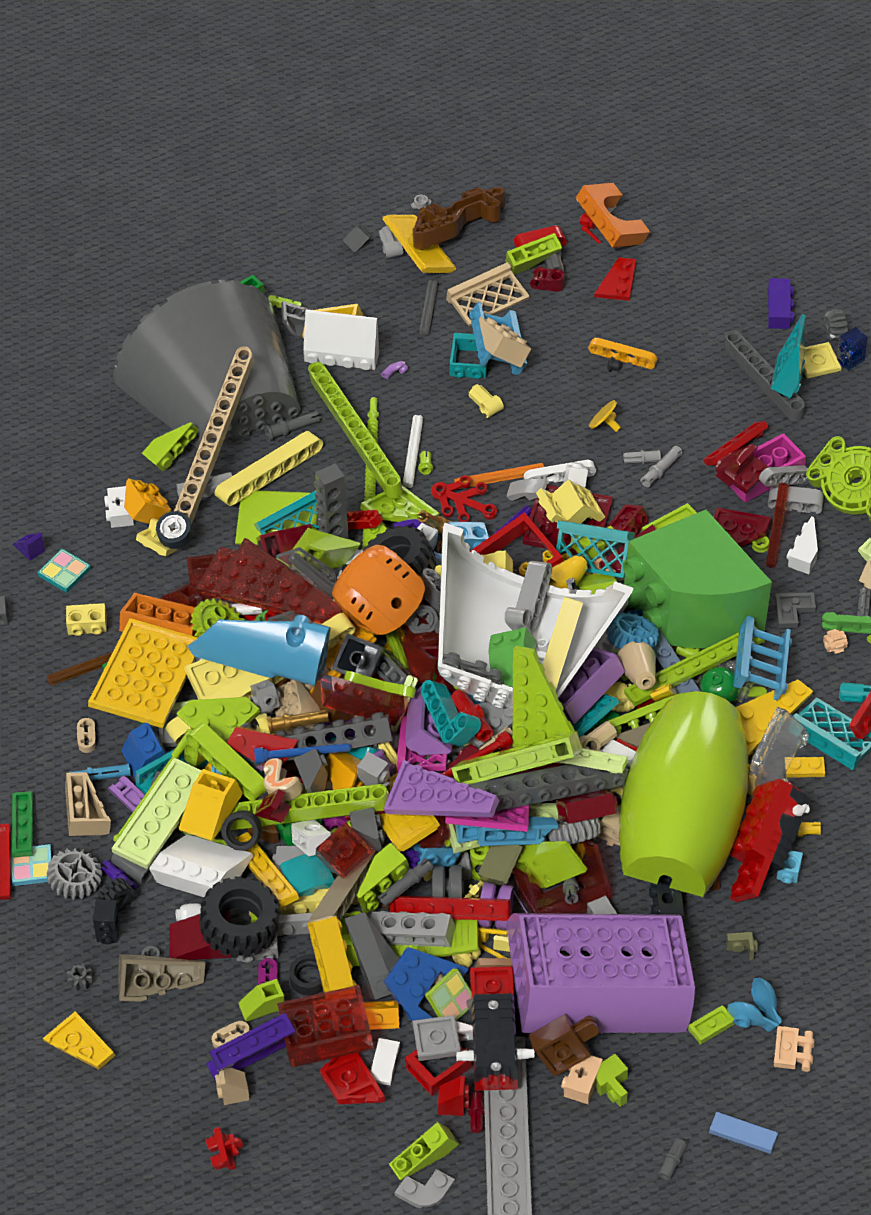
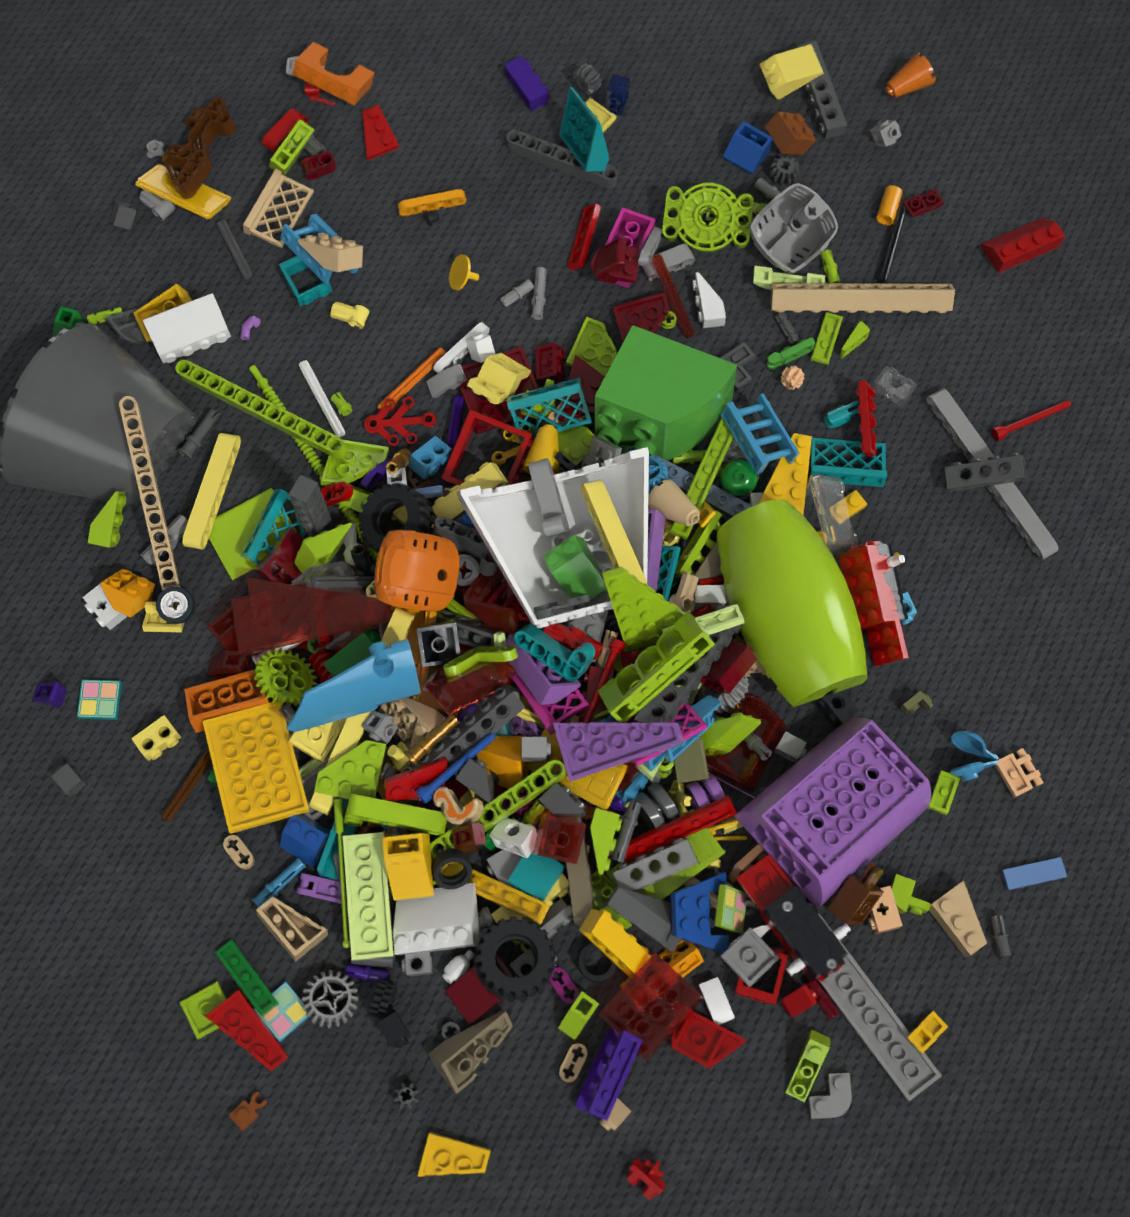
camera: 35 degrees left, 20 degrees up
none -> light grey brick [402,951,433,976]
none -> yellow slope [907,1011,948,1054]
none -> tan wedge [929,881,987,958]

